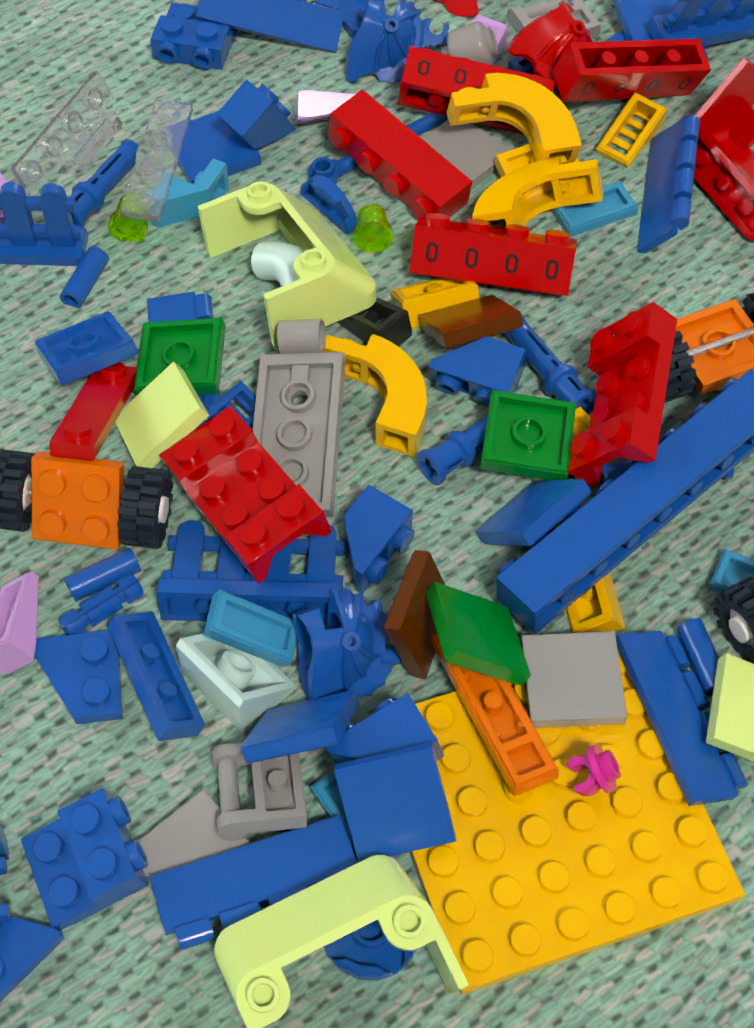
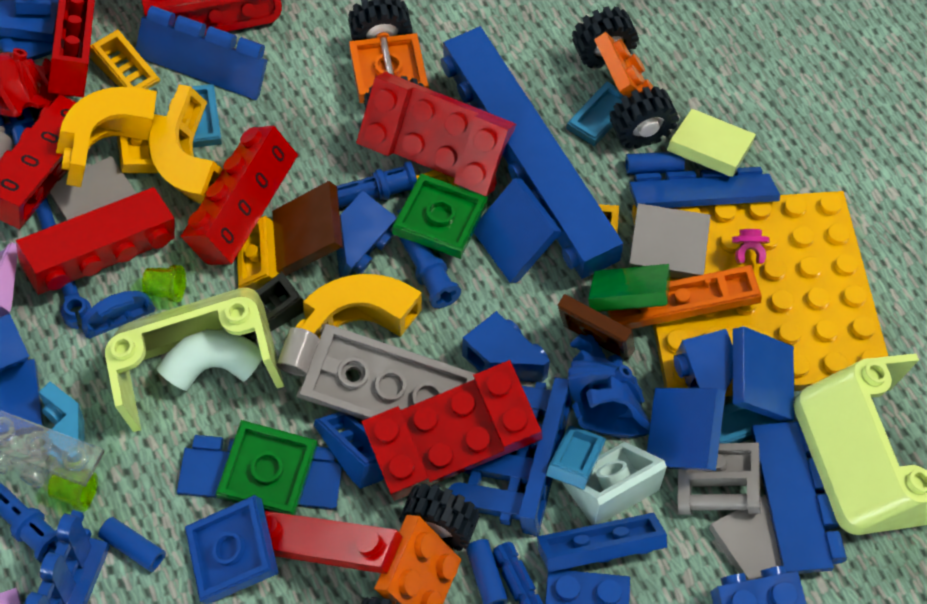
camera: 80 degrees left, 0 degrees up
yellowish green tile [115,361,209,468] -> none

